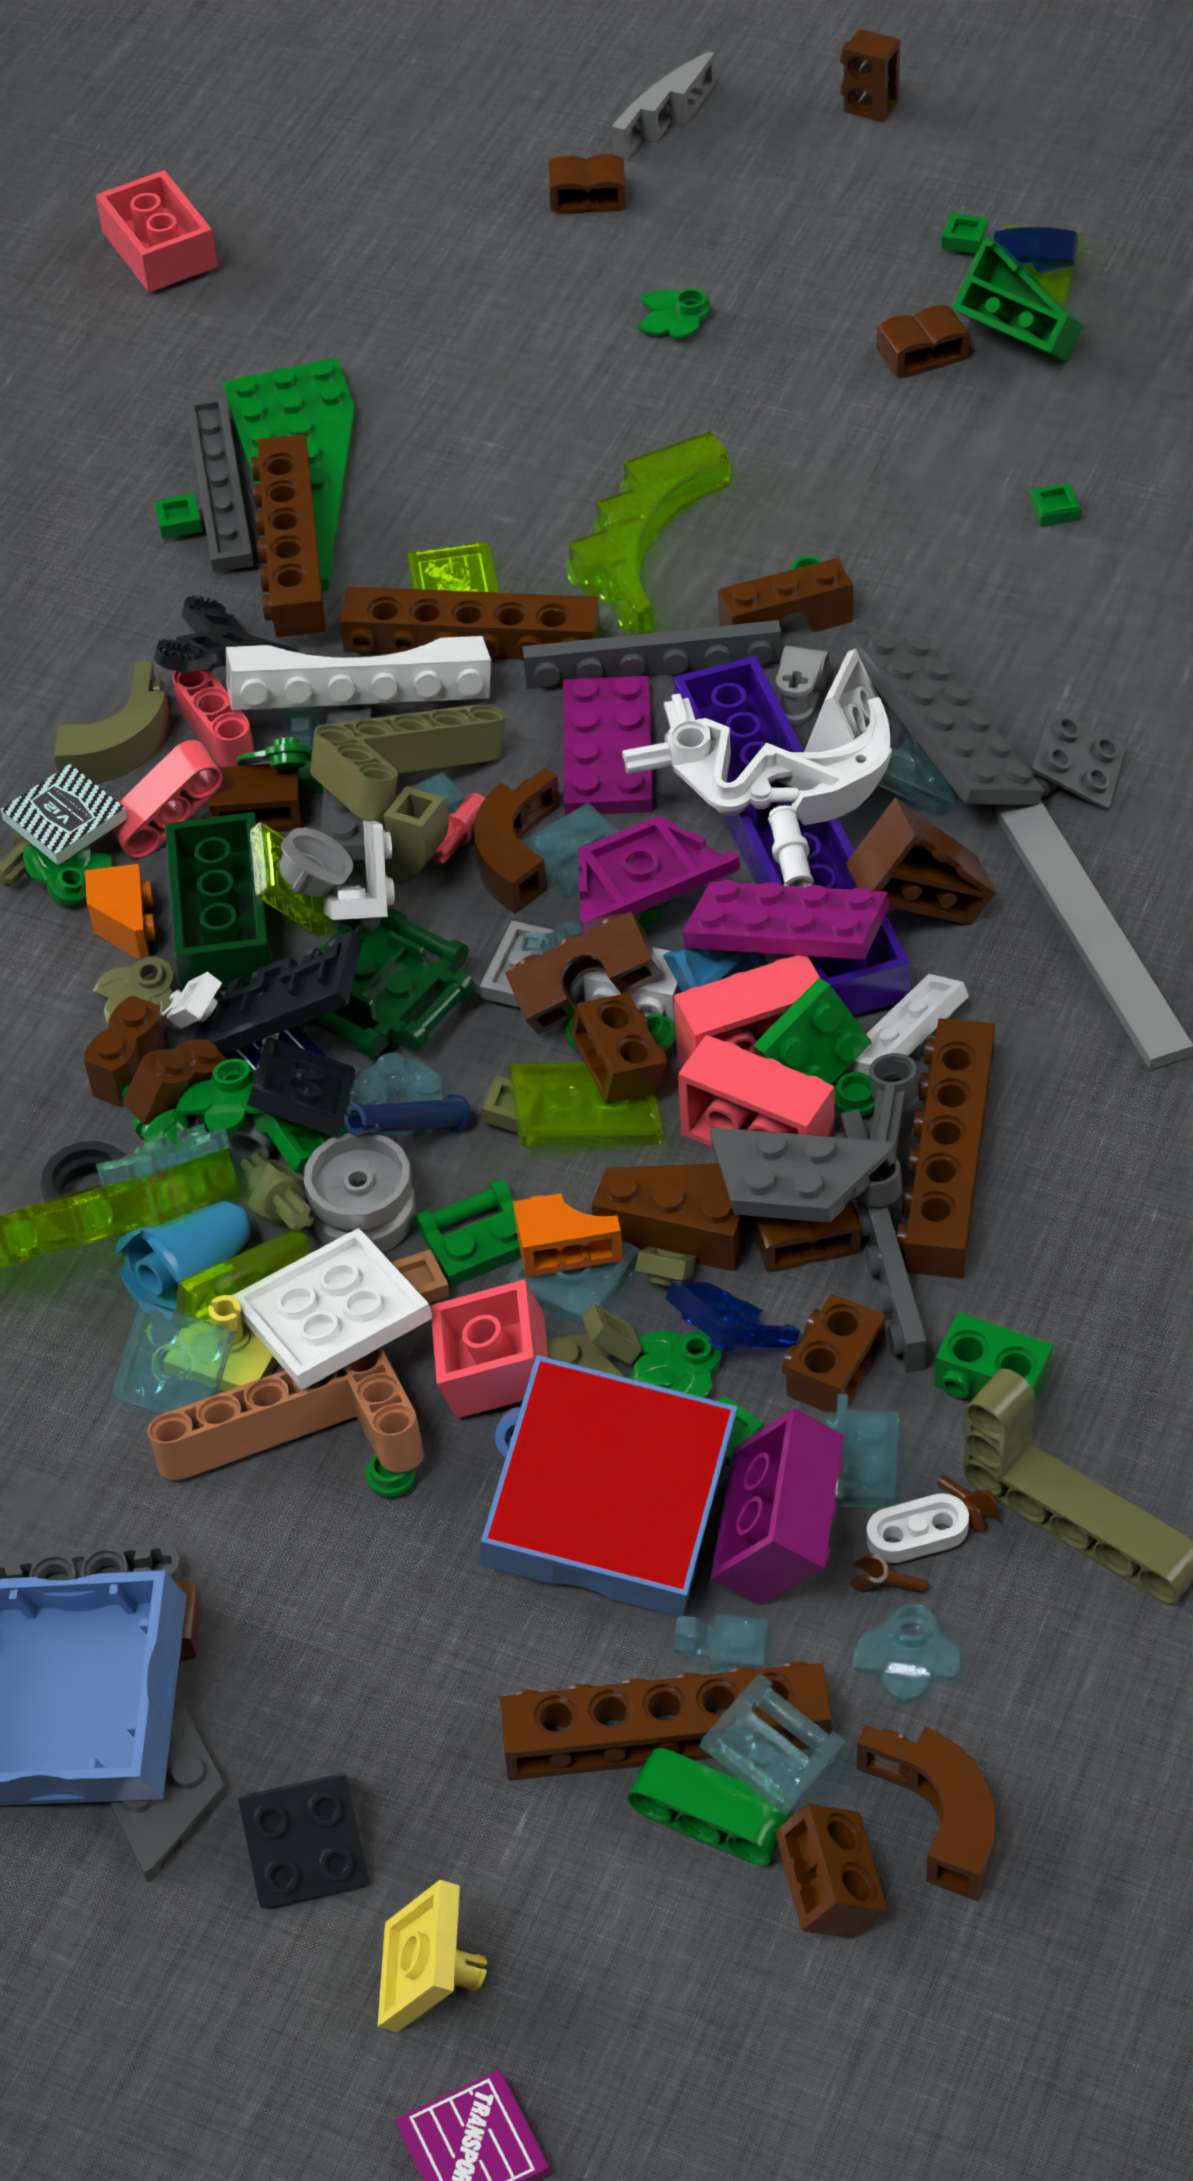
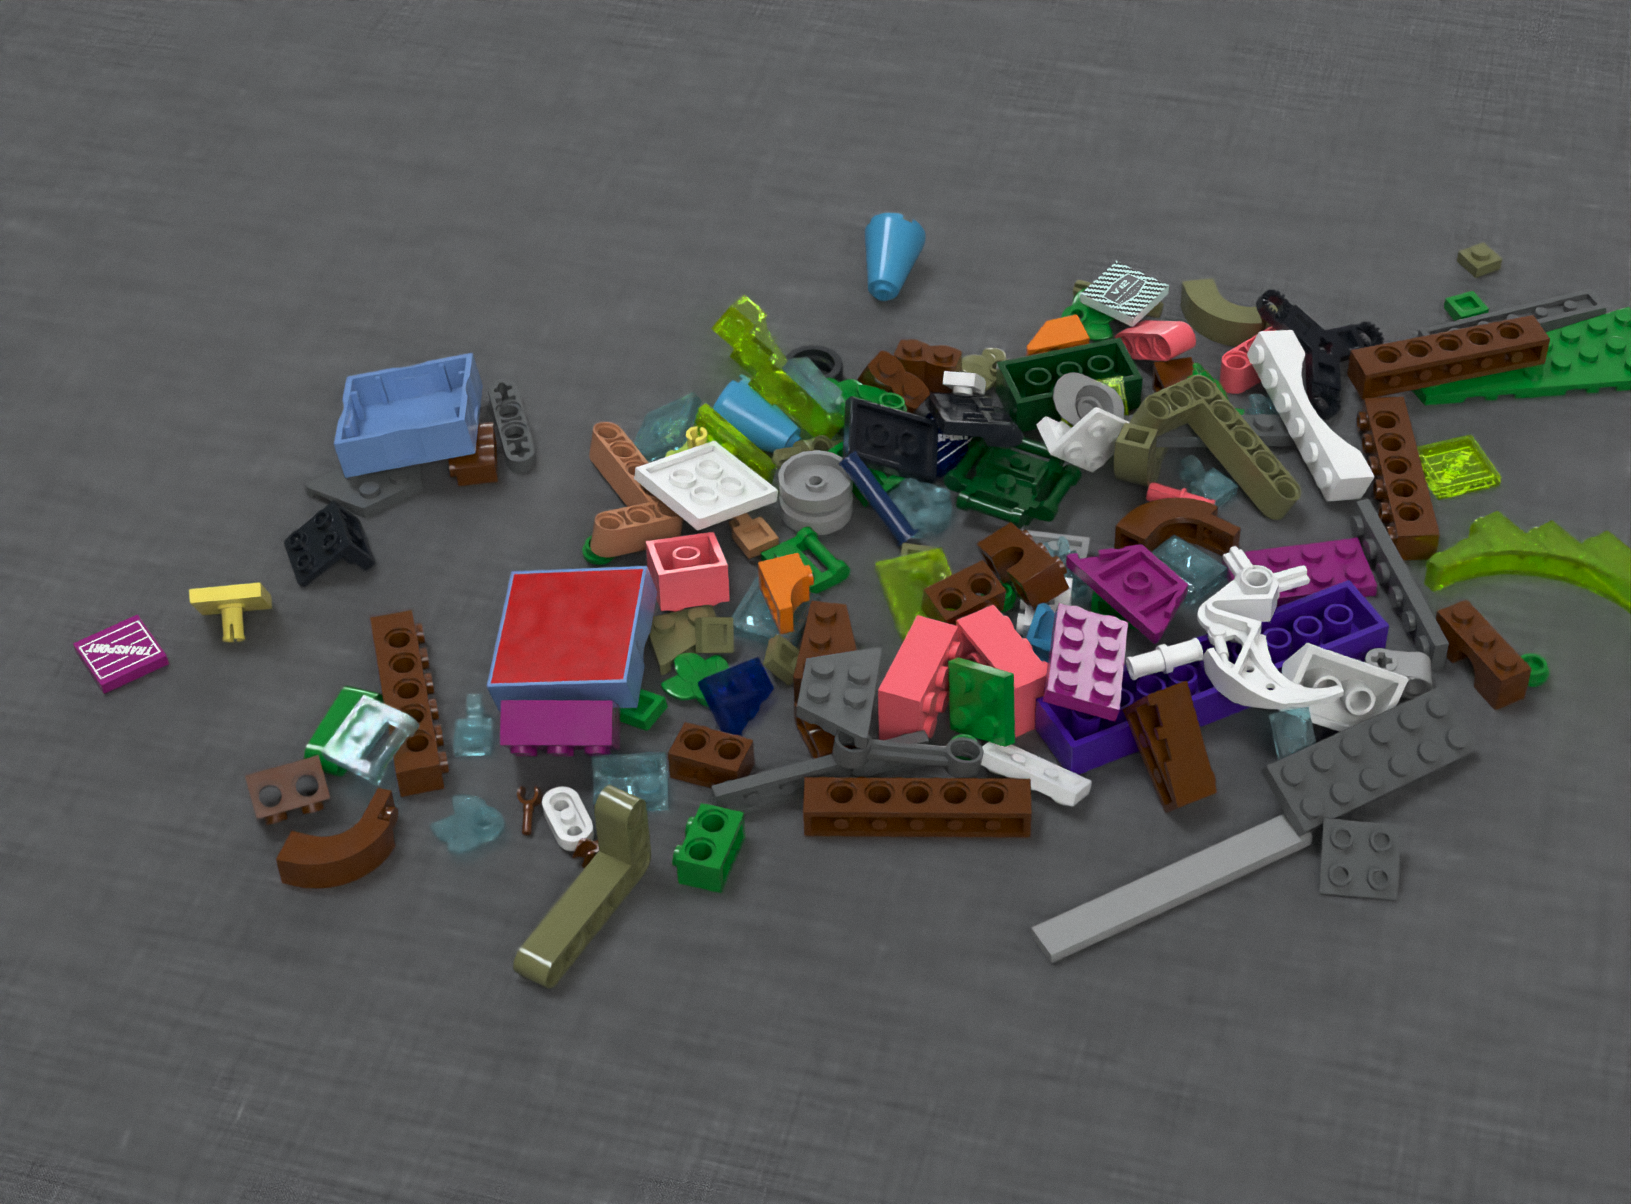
camera: 80 degrees right, 5 degrees down
none -> olive plate [1457,242,1502,278]

